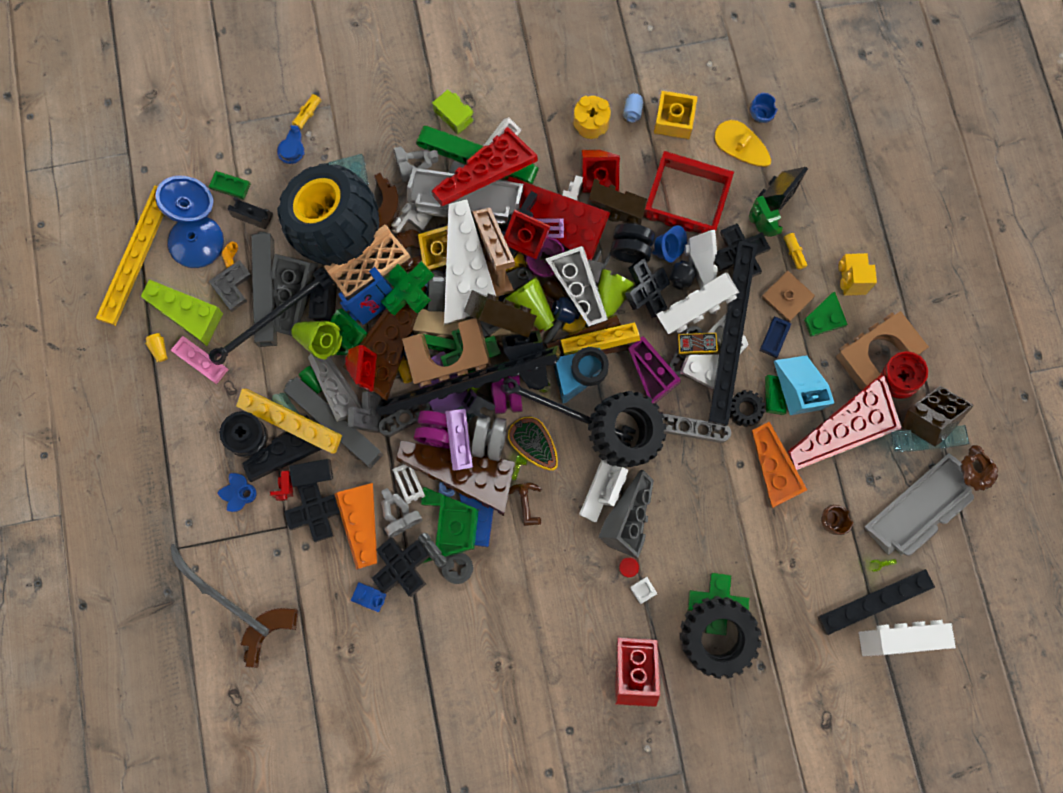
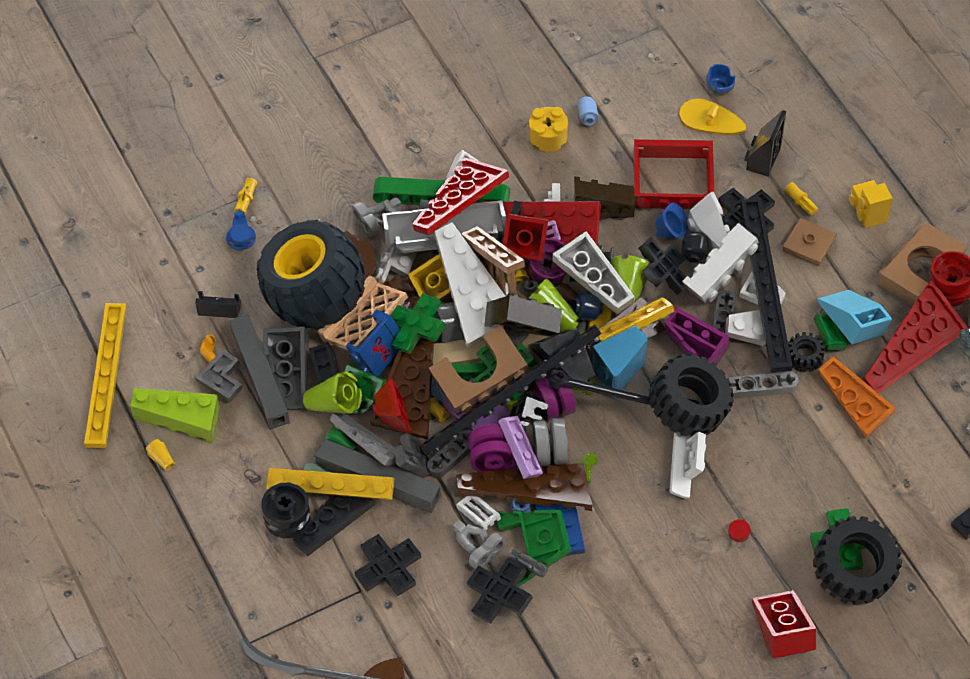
camera: 15 degrees left, 20 degrees down
blue dish [155,176,213,223] -> none
blue dish [168,217,224,268] -> none
bright pink plate [171,336,228,385] -> none
green plate [209,171,251,200] -> none
black hinge [209,267,334,365] -> none
blue plate [217,473,257,512] -> none
red bracket [270,471,293,501] -> none
black hinge [289,459,333,487] -> none
orange wing [335,483,377,569] -> none
blue bracket [350,582,387,612] -> none
lime brick [432,89,474,135] -> none
dark grey gear [442,553,473,584] -> none
shield [508,417,558,471] -> none
reddish brown piece [509,482,542,526] -> none
black tyre [571,347,609,386] -> none
red slope [582,149,620,193] -> none
dark grey wedge [599,470,654,558] -> none
black wheel [610,223,655,264] -> none
white tile [630,577,657,604] -> none
yellow brick [654,91,698,139] -> none
tile [678,333,718,354] -> none
green slope [749,196,783,237] -> none
dark blue tile [759,316,792,358] -> none
green wing [804,292,848,337] -> none
reddish brown hair [821,505,853,535] -> none

